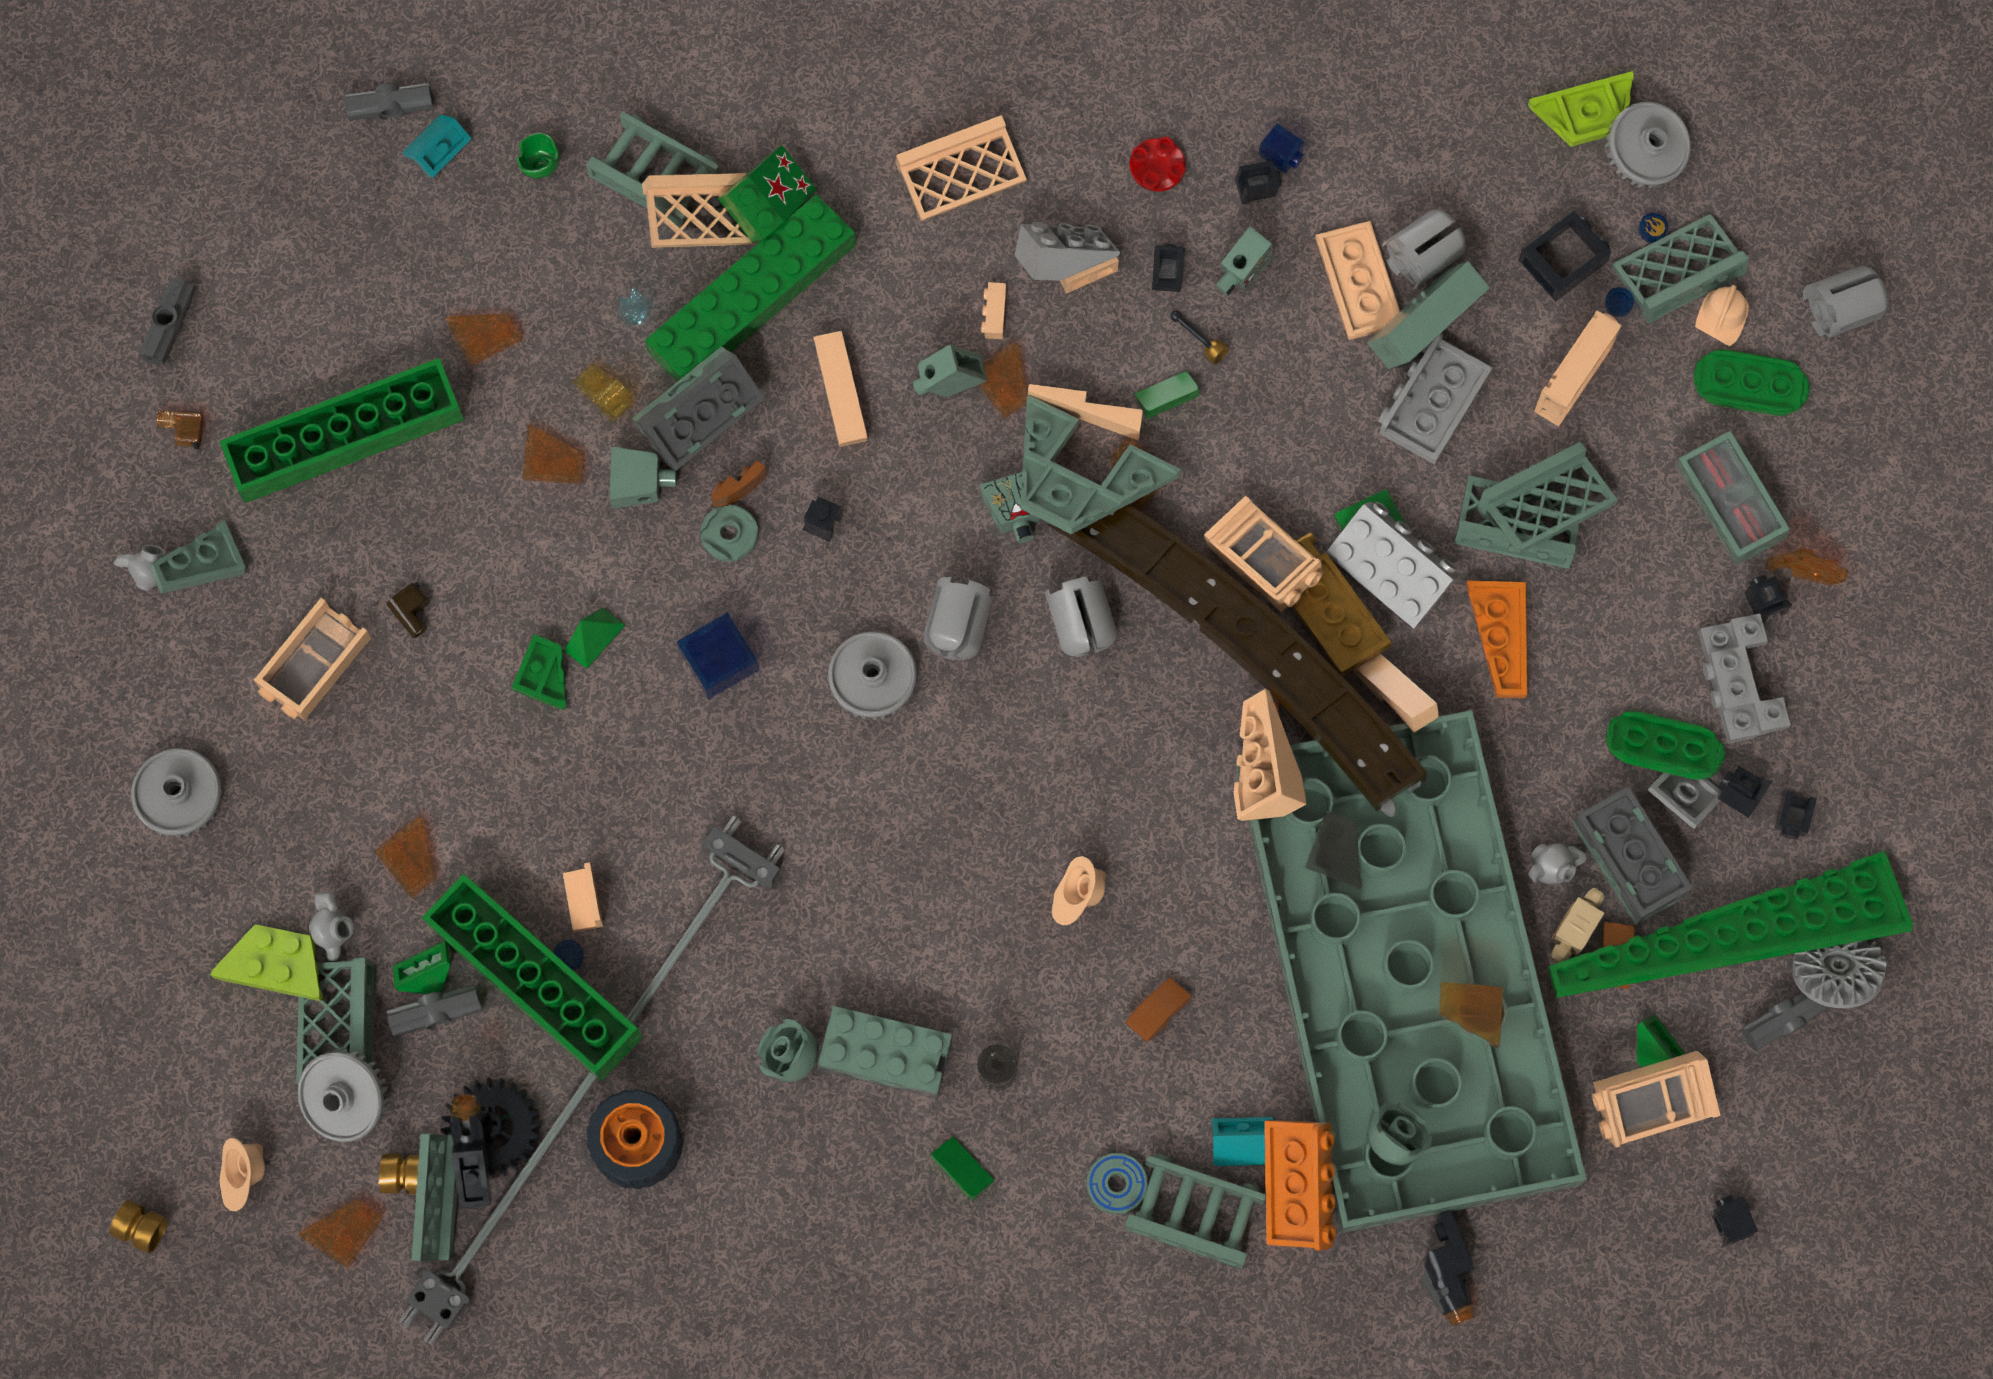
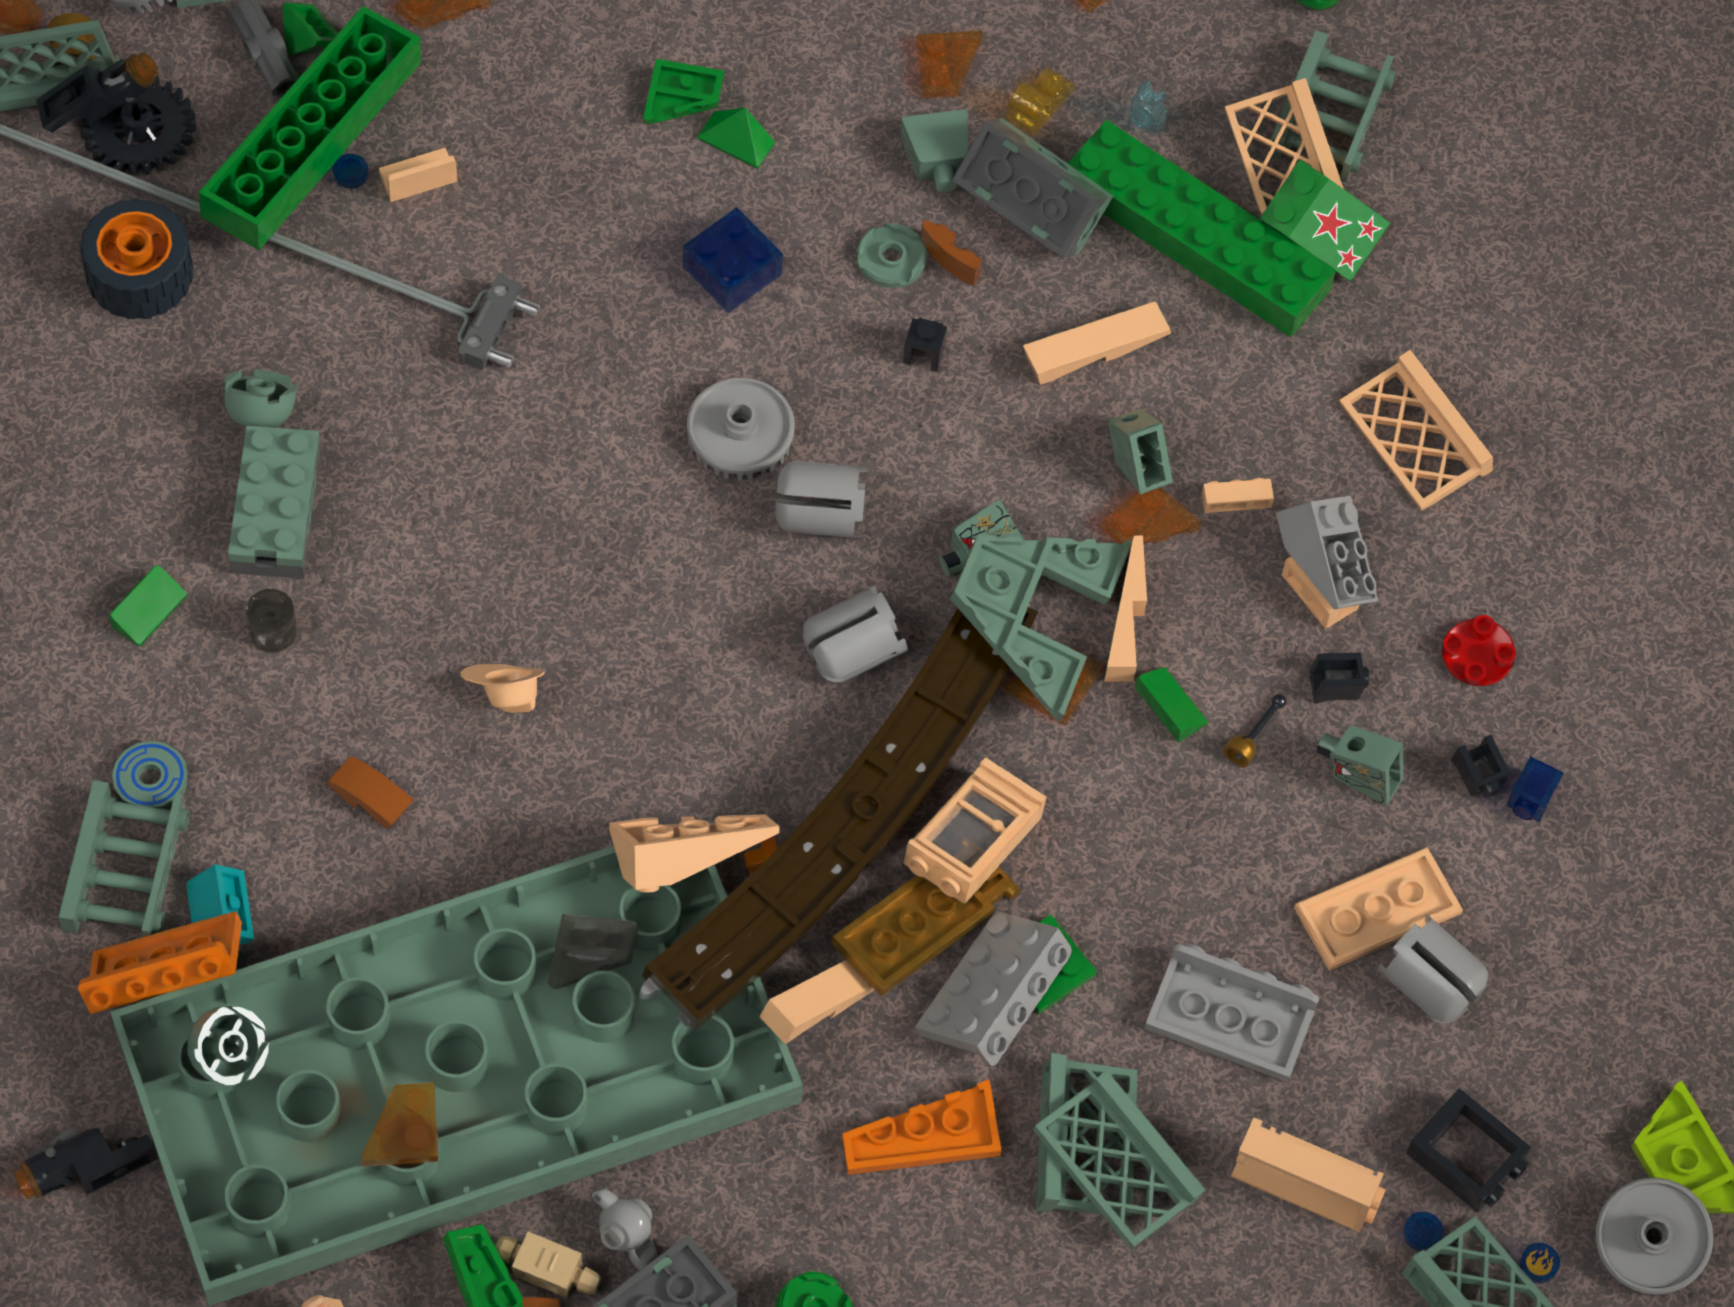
camera: 75 degrees right, 10 degrees down
sand green brick [1366,261,1490,369] -> none

